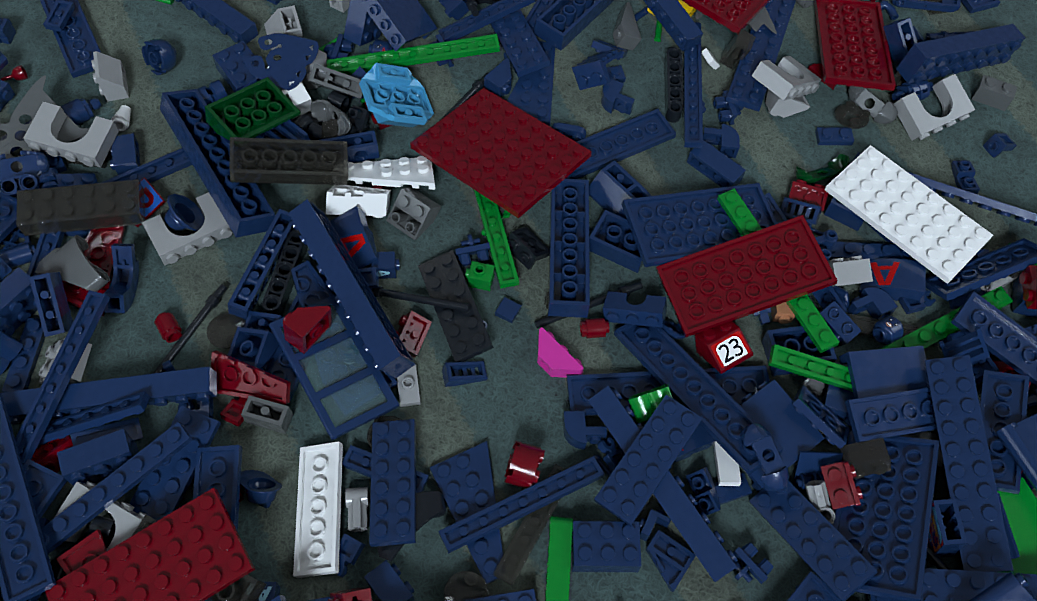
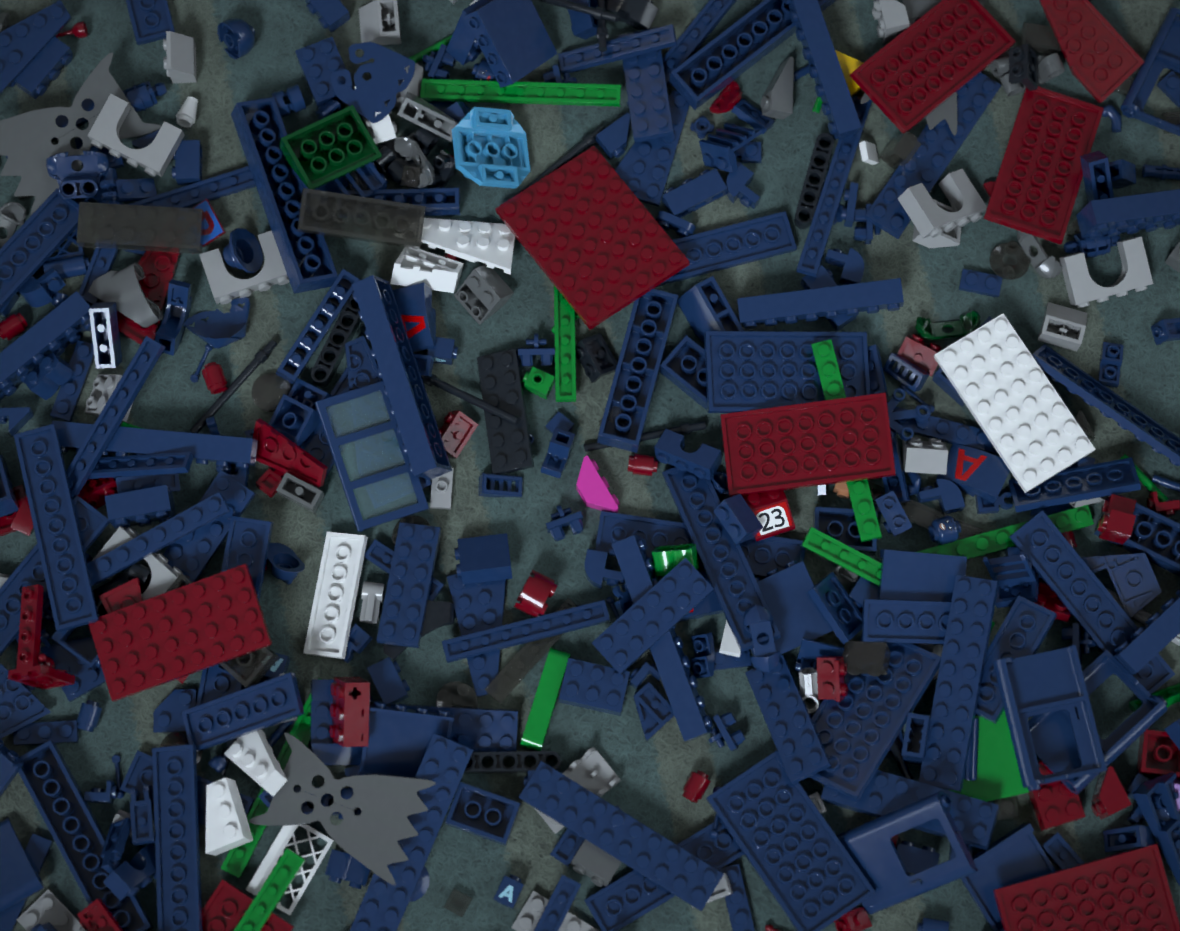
camera: 15 degrees right, 15 degrees up
dark red slope [283,306,332,354] -> none
none -> dark blue piece [183,297,250,349]
none -> dark blue hinge [190,344,213,383]
none -> dark blue brick [454,533,512,585]
none -> dark blue brick [541,428,575,478]
none -> dark blue hips [546,505,583,542]
none -> dark blue brick [662,168,727,218]
none -> dark blue plate [690,116,714,139]
none -> dark red plate [709,81,741,114]
none -> dark blue brick [713,494,763,545]
none -> dark blue brick [737,278,904,329]
none -> dark blue plate [841,182,859,227]
none -> light grey slope [1037,302,1087,351]

